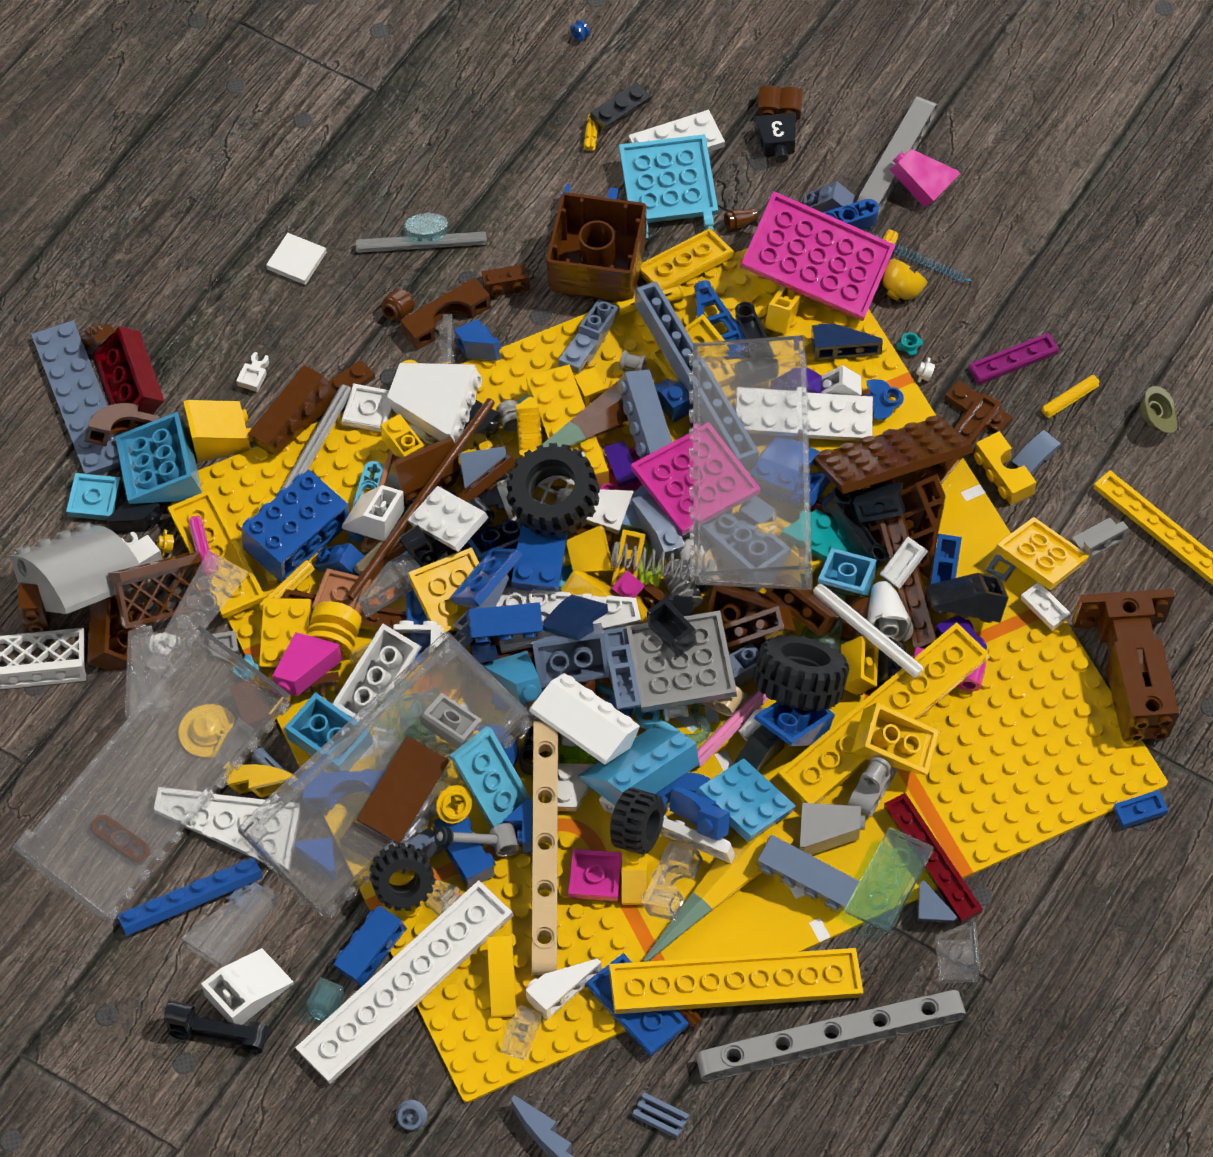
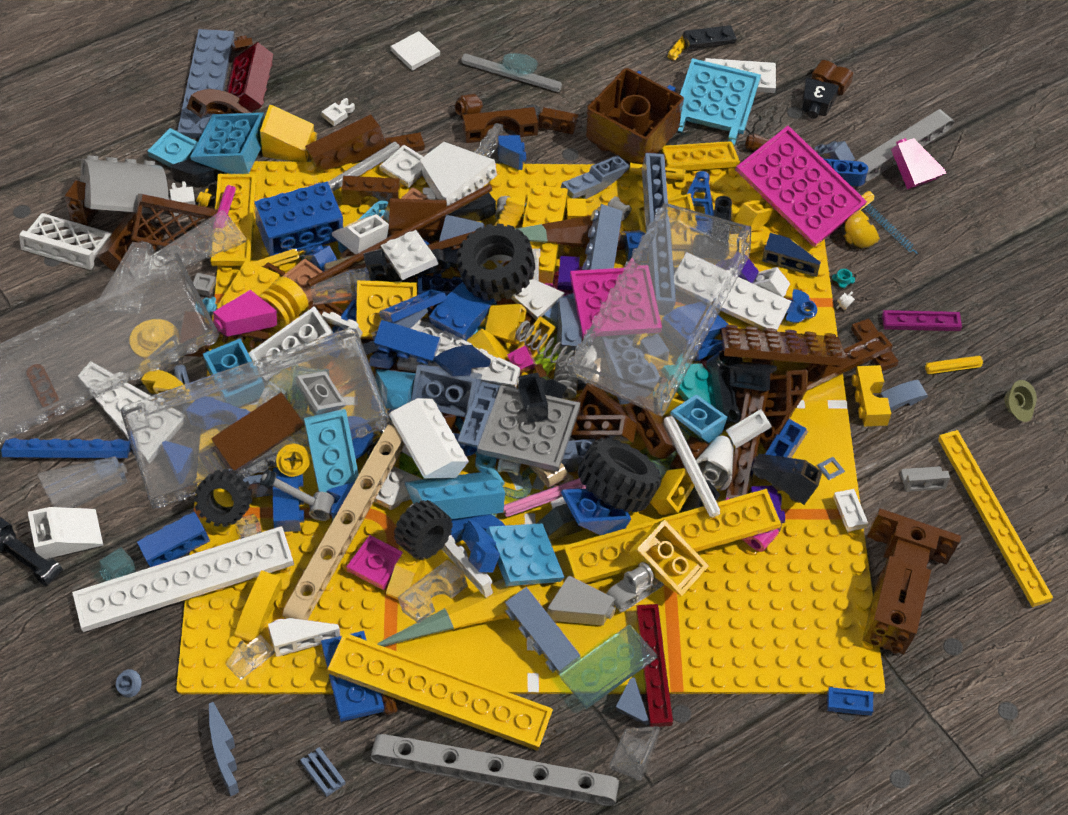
camera: 20 degrees right, 5 degrees down
yellow slope [380,414,425,458] -> none
yellow plate [994,517,1089,590] -> none
none -> reddish brown arch [341,175,400,206]

